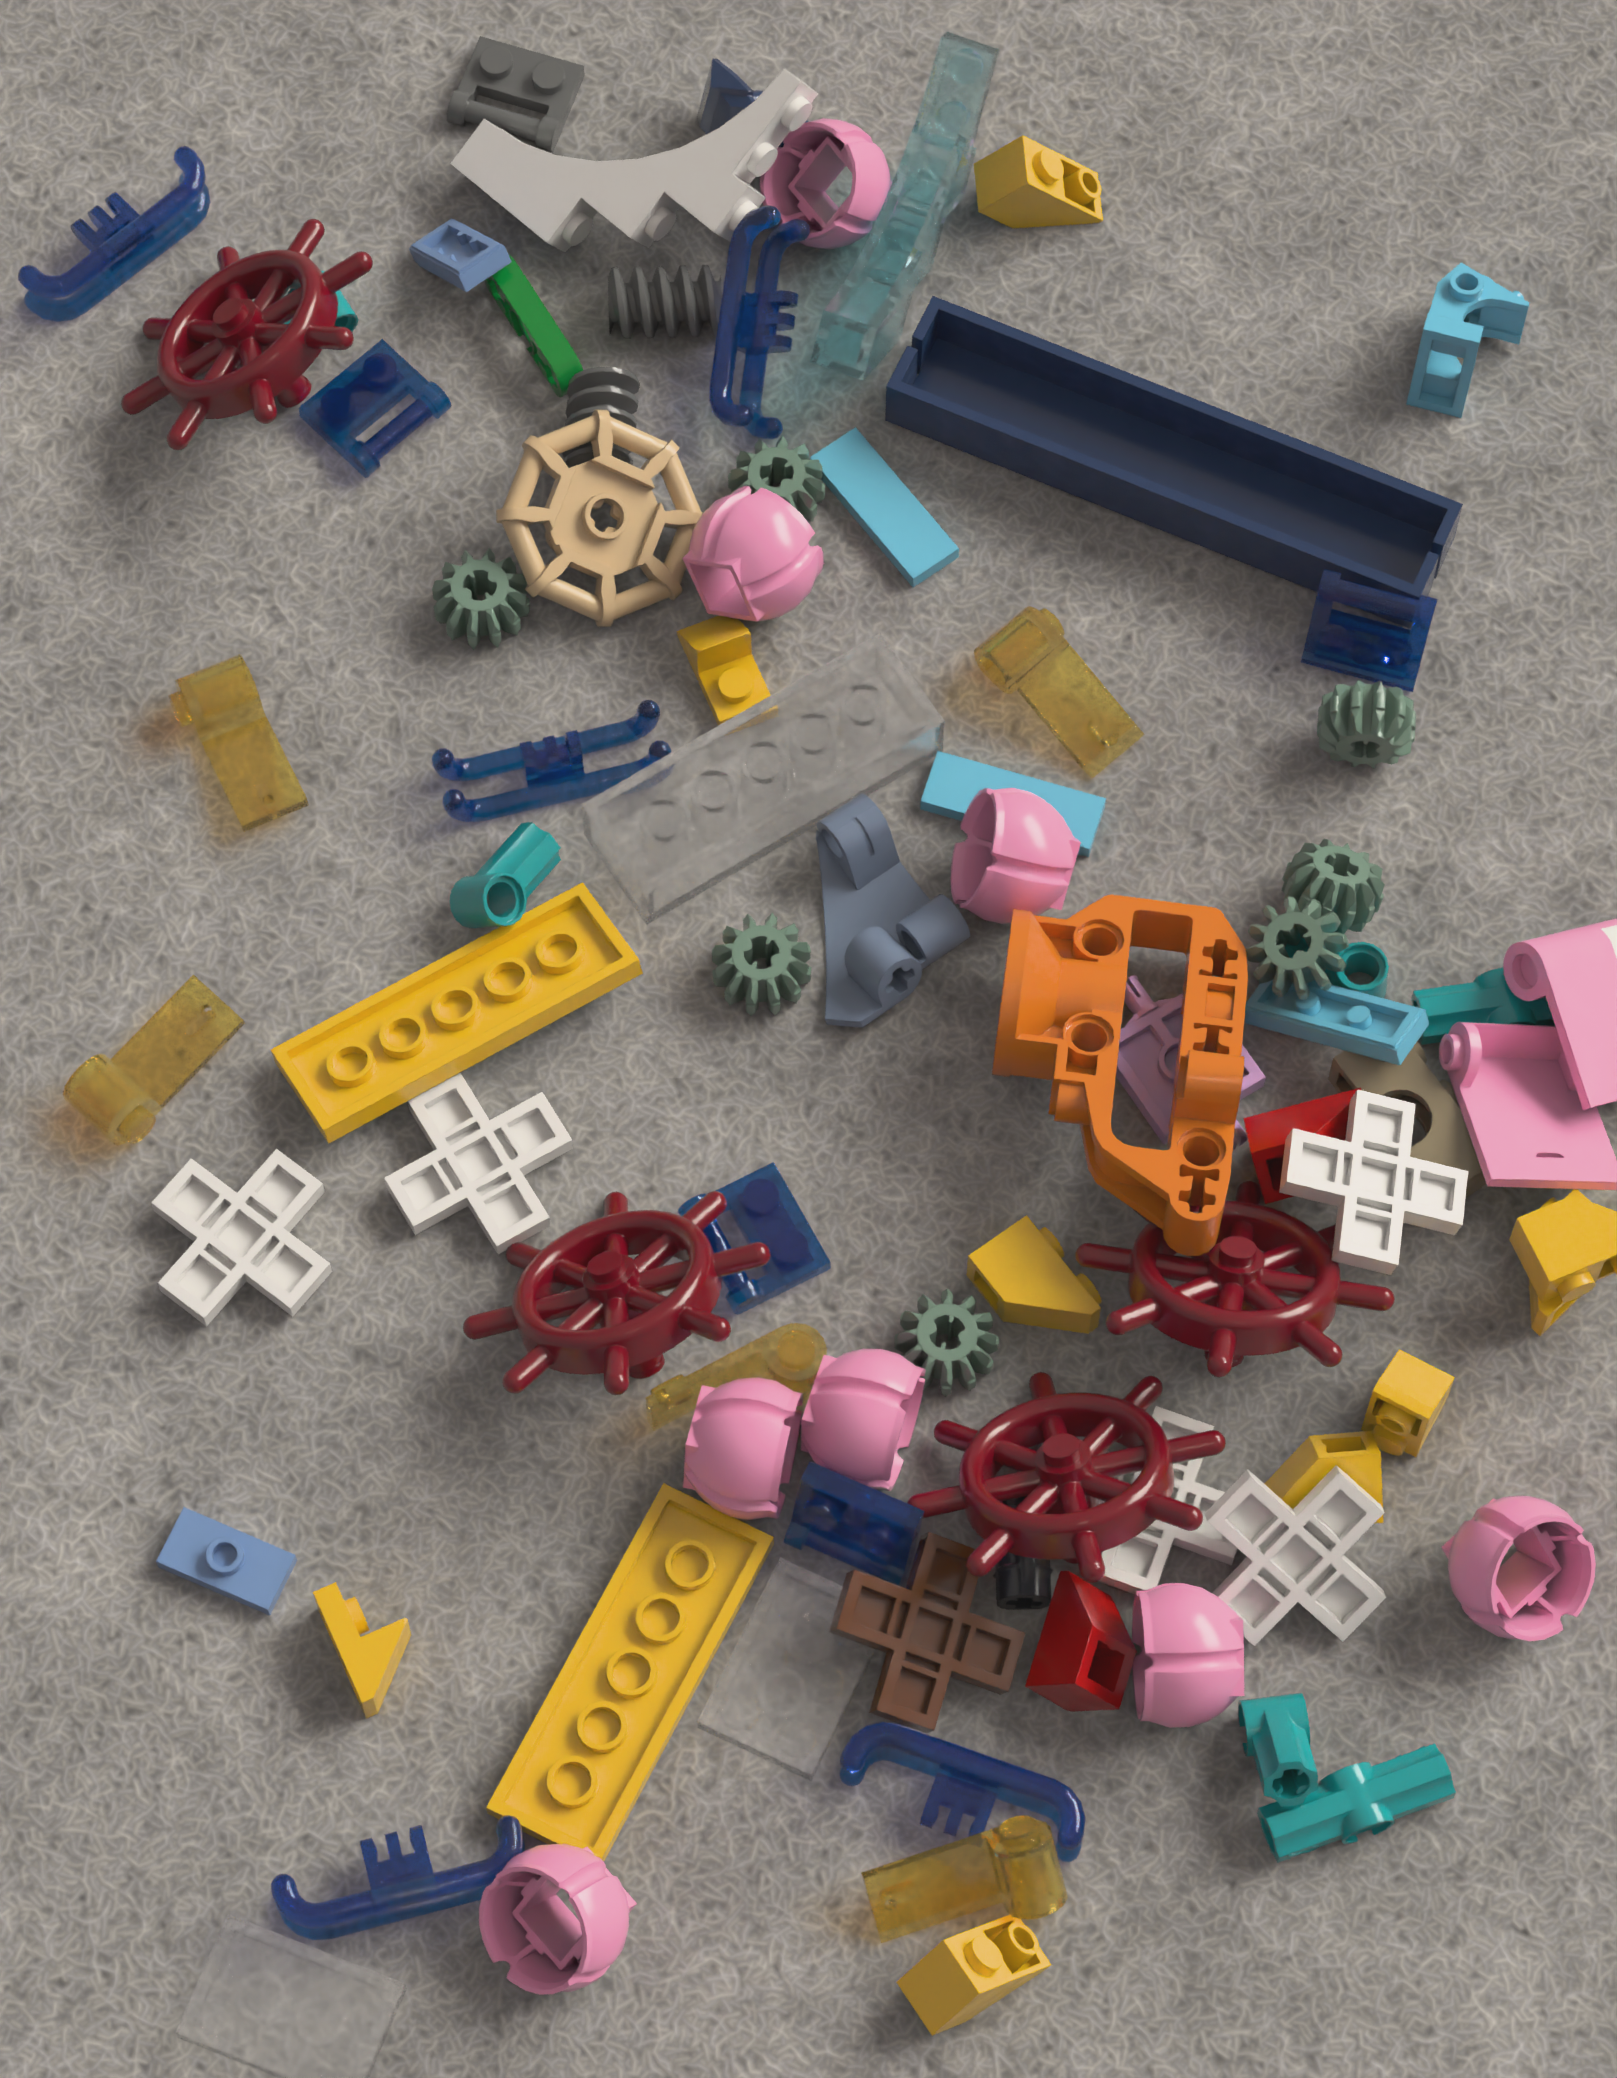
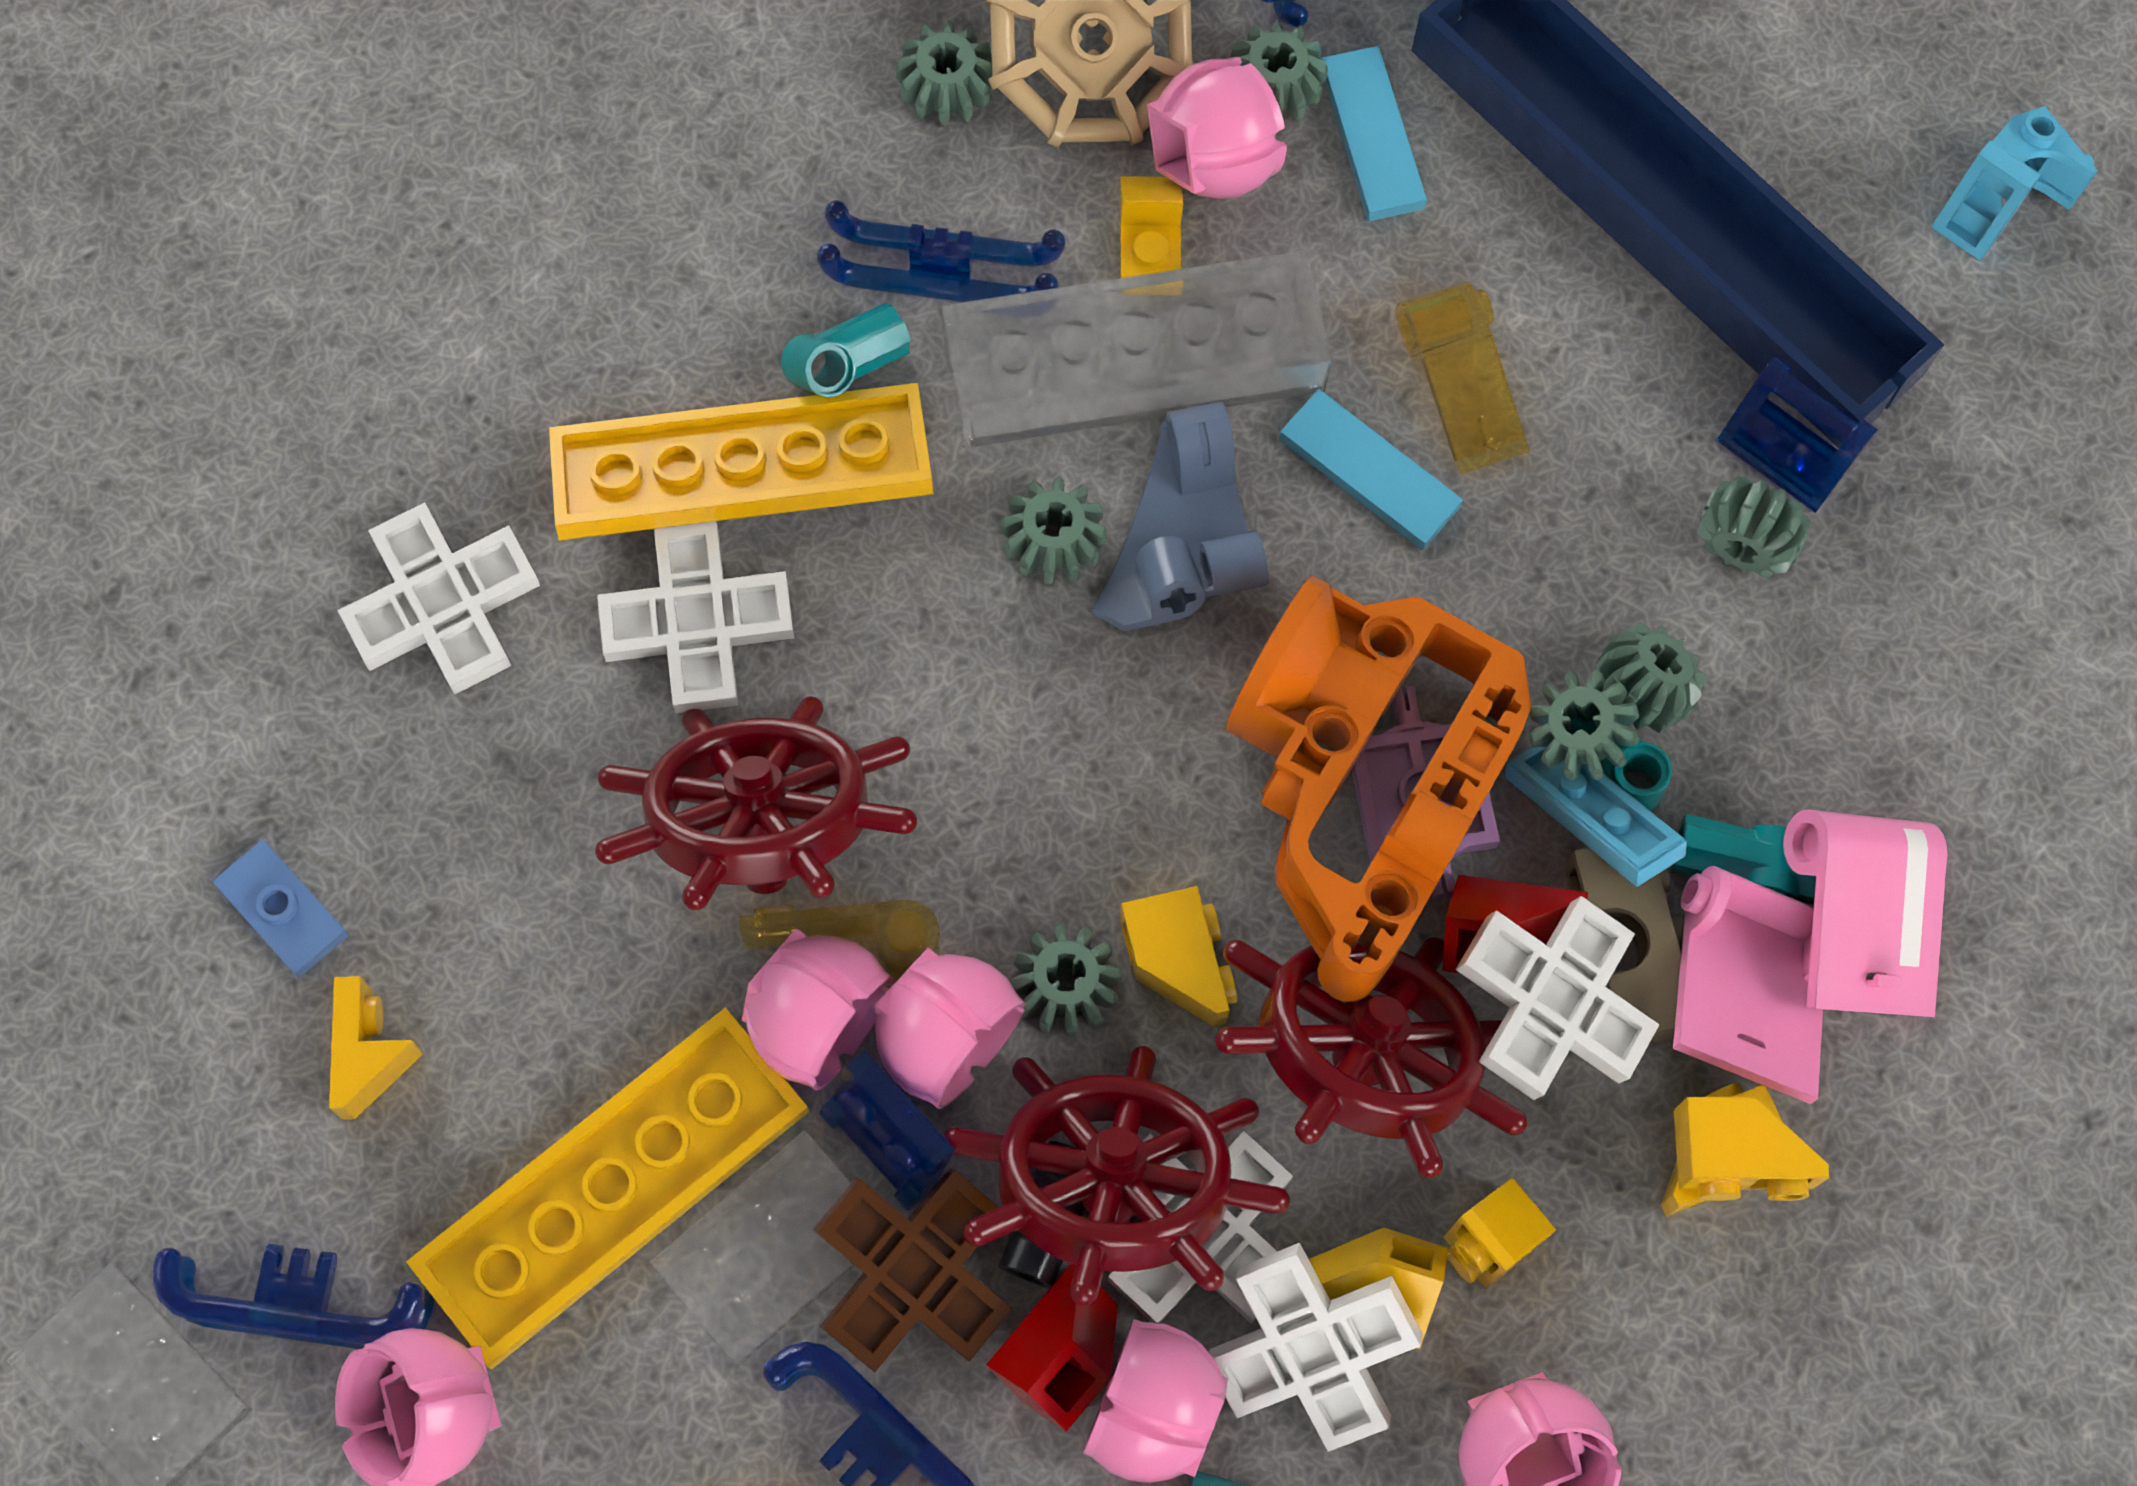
camera: 20 degrees right, 5 degrees up
clear yellow door [63,975,245,1146] -> none
clear yellow door [168,654,309,832] -> none
clear blue plate [677,1162,831,1314] -> none
bright pink piece [950,788,1081,924] -> none

